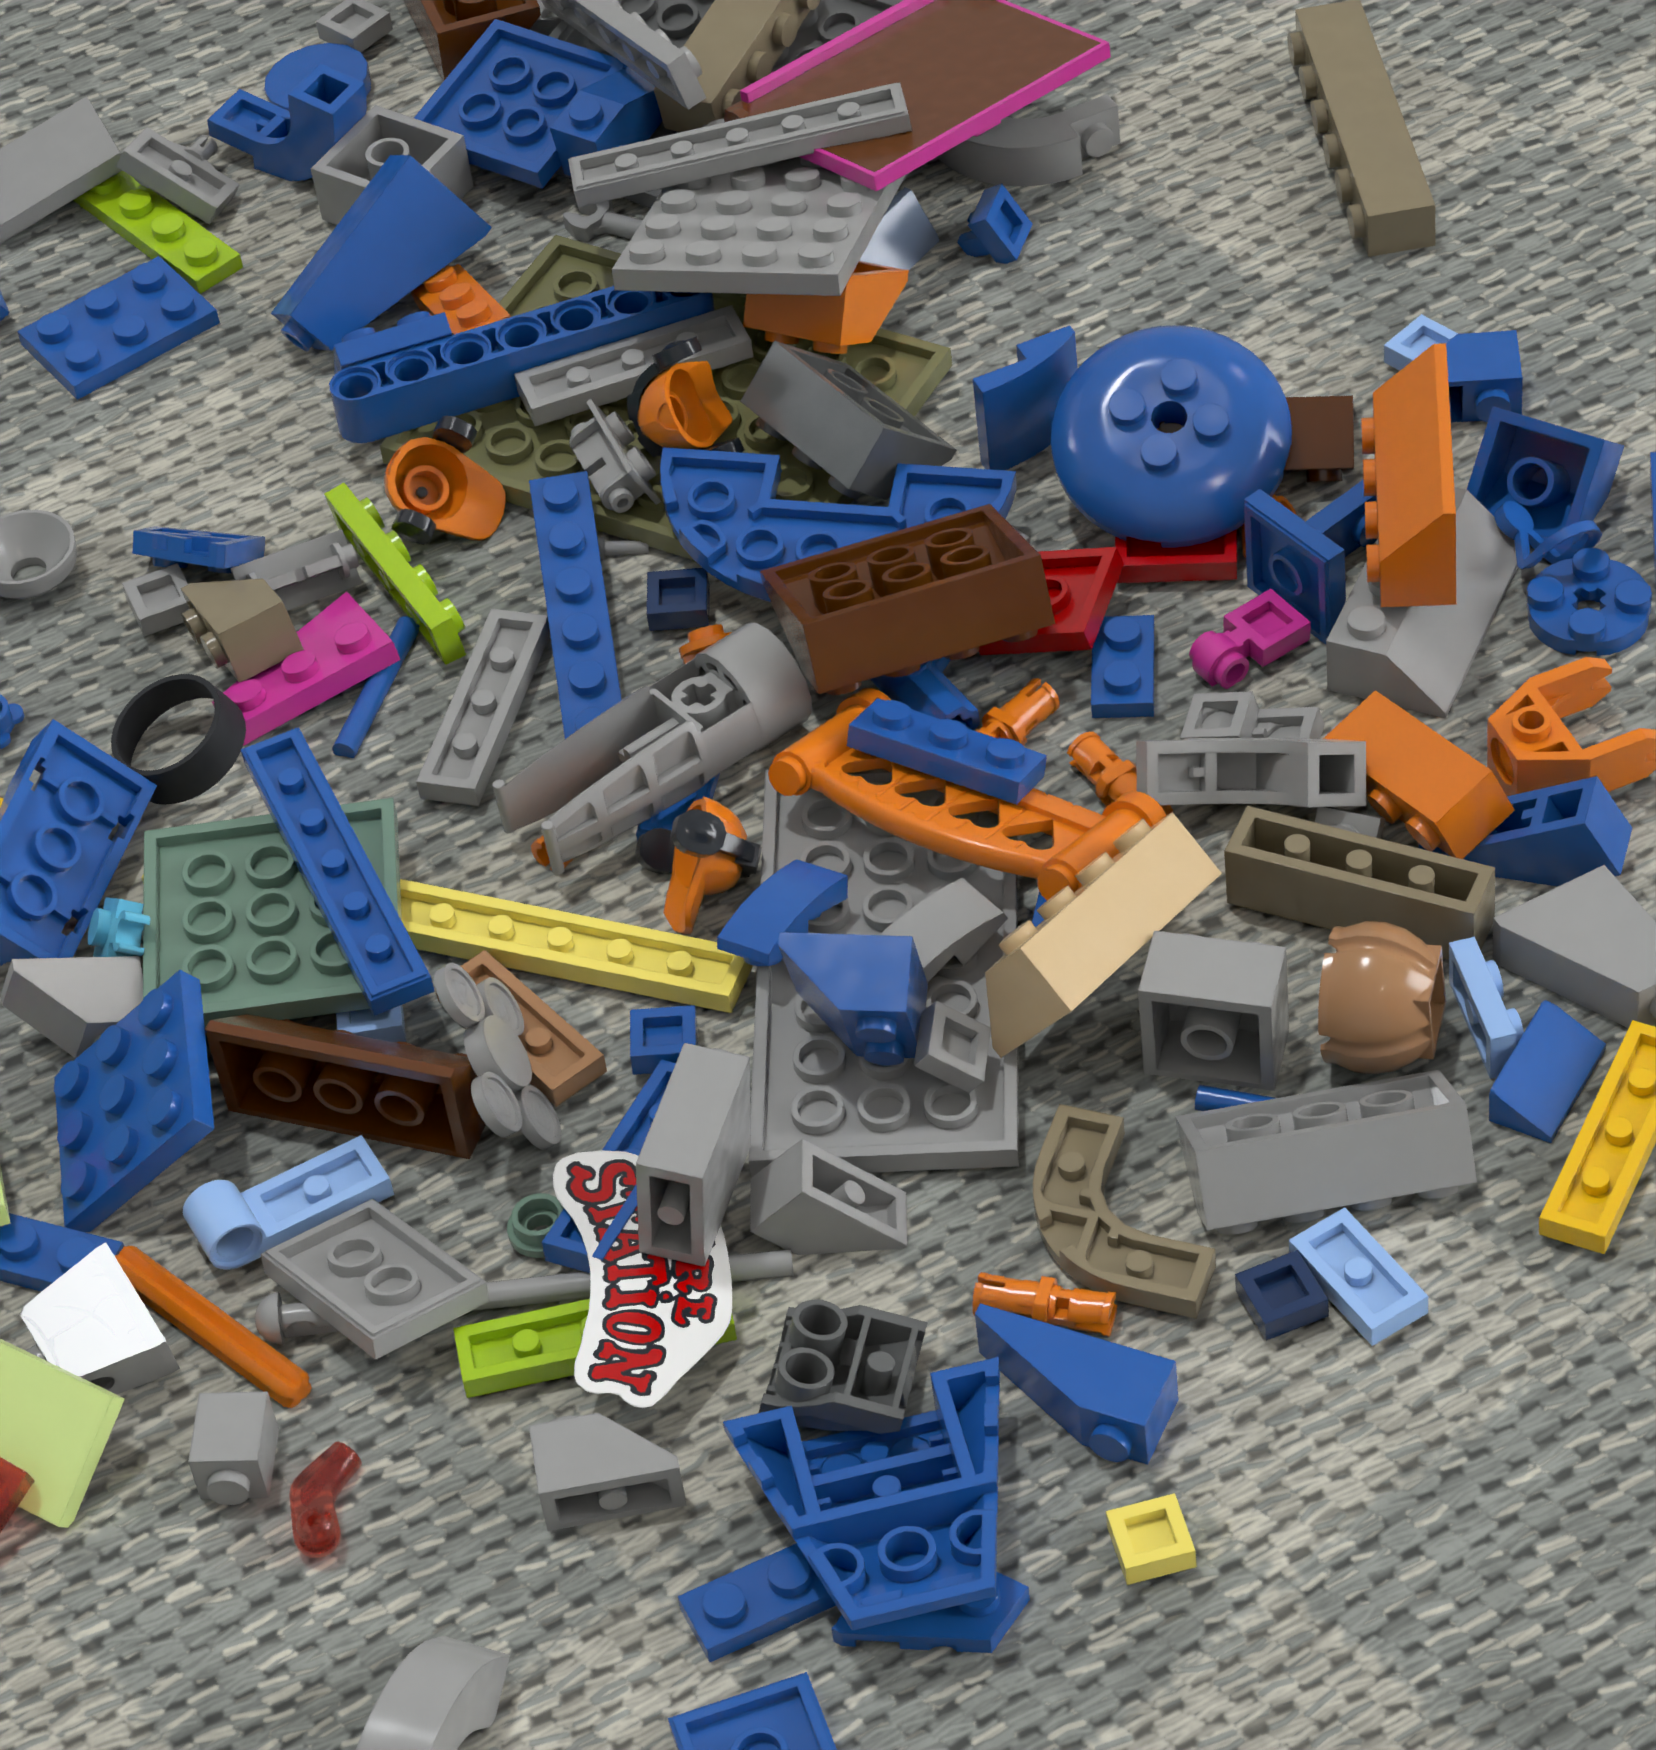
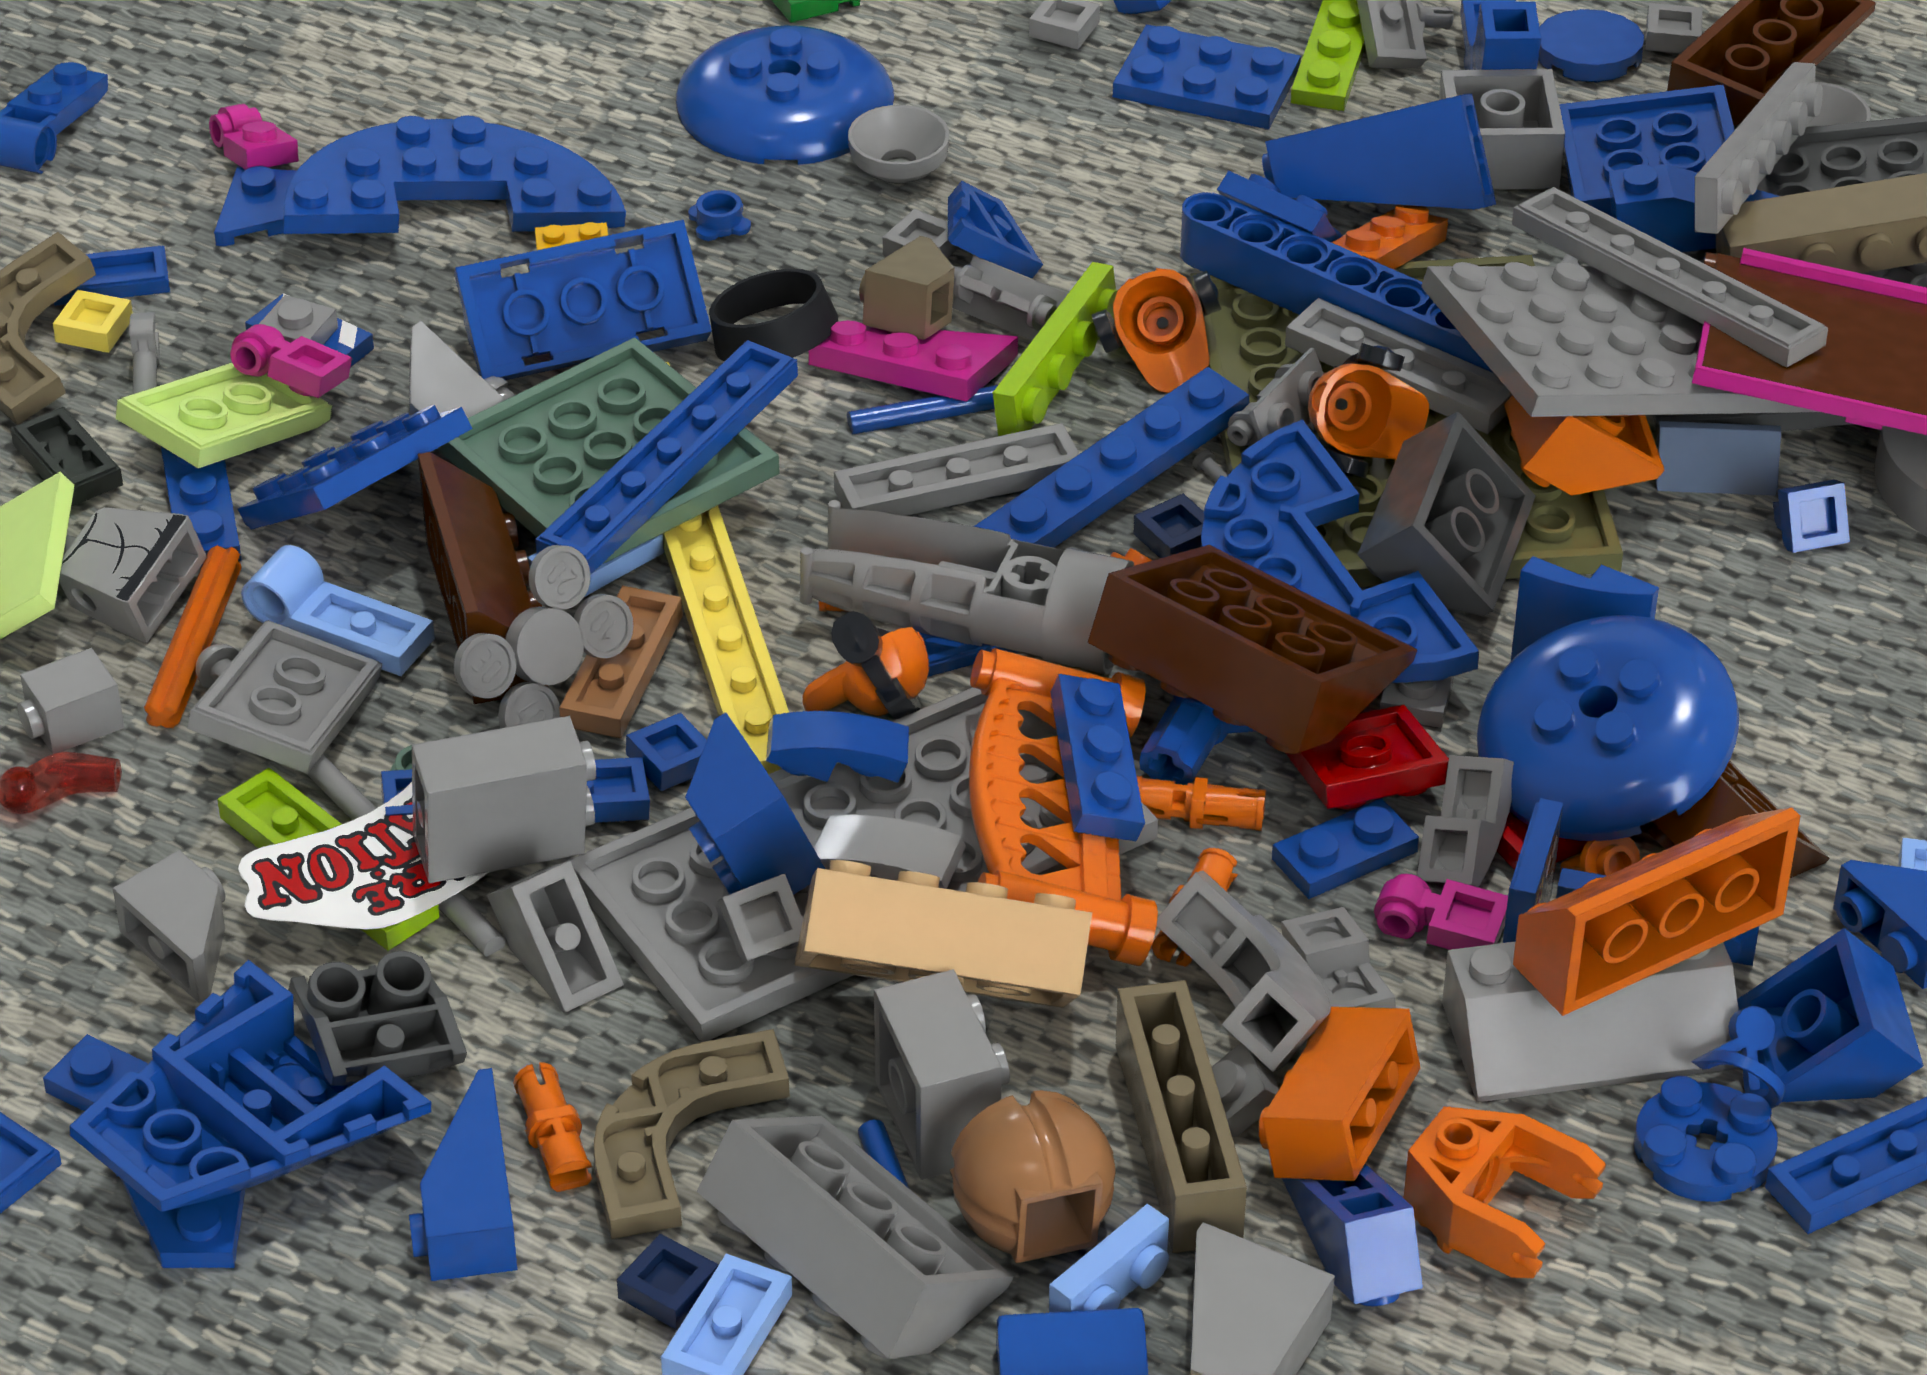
camera: 50 degrees right, 5 degrees down
medium azure plate [88,897,151,957] -> none
light yellow plate [1106,1493,1197,1585] -> none
none -> light grey slope [1417,755,1514,887]

